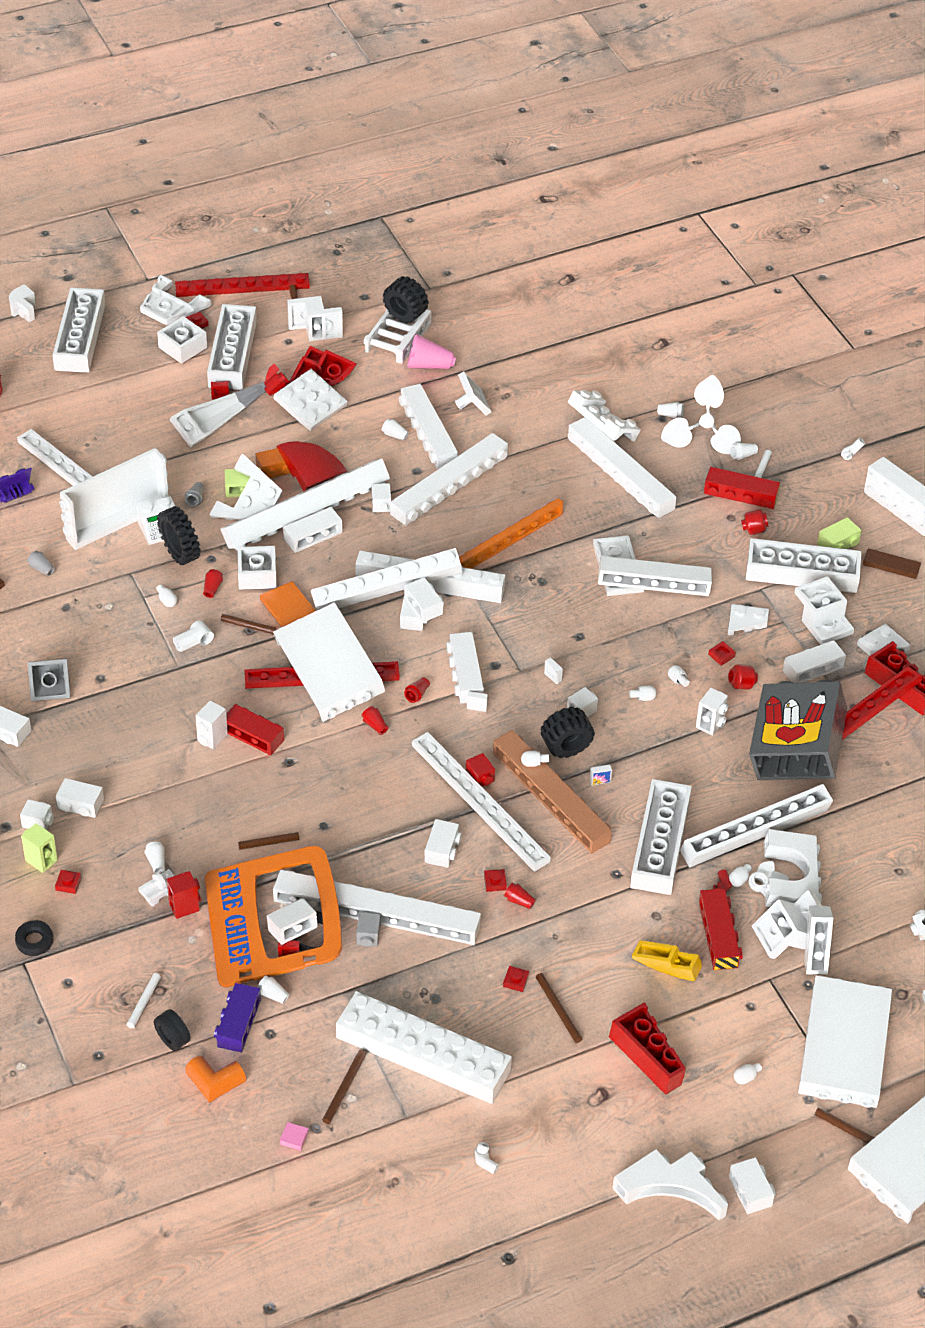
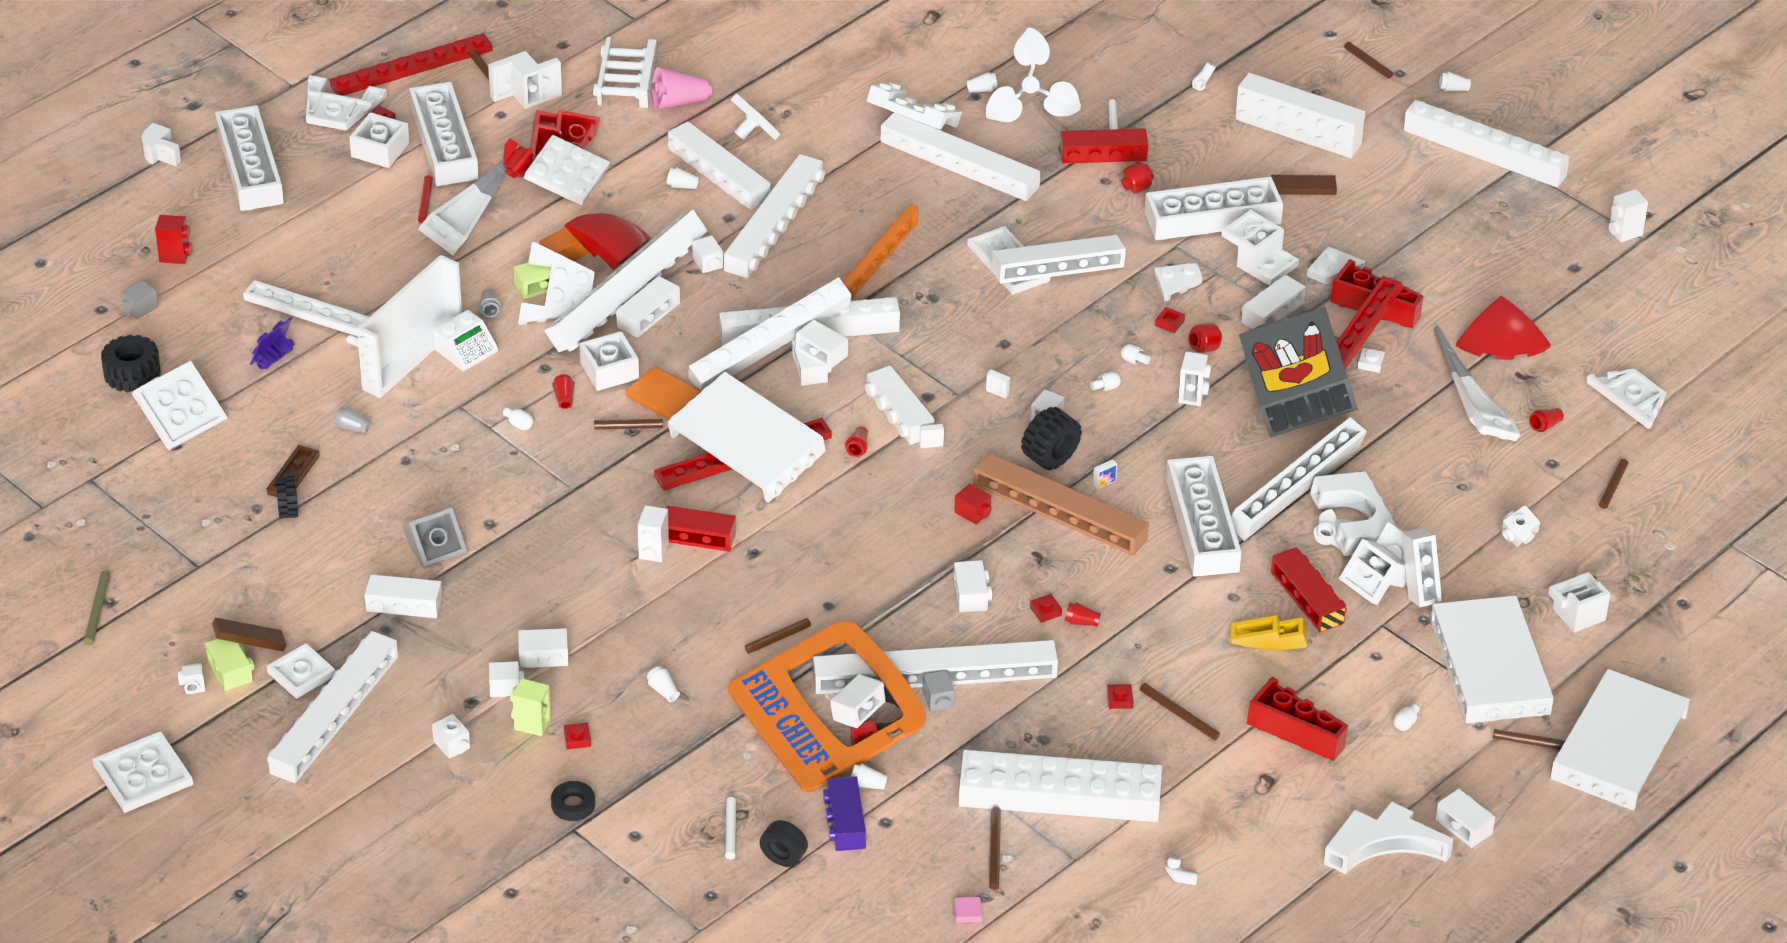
camera: 20 degrees left, 5 degrees down
white hips [139,869,174,906] -> none
black tyre [157,506,201,565] -> none
red brick [166,871,201,919] -> none
white piece [173,620,214,652] -> none
orange brick [185,1056,246,1103] -> none
red plate [211,381,229,400] -> none
red cone [361,706,389,735] -> none
black tyre [383,276,429,323] -> none
white plate [412,732,551,872] -> none
white cylinder [521,751,549,767] -> none
red arm [713,869,732,893] -> none
white cylinder [729,864,752,887] -> none
white cone [730,443,758,460] -> none
yellowish green brick [817,517,862,549] -> none
none -> red bar [418,175,433,223]
none -> white plate [1358,348,1385,373]

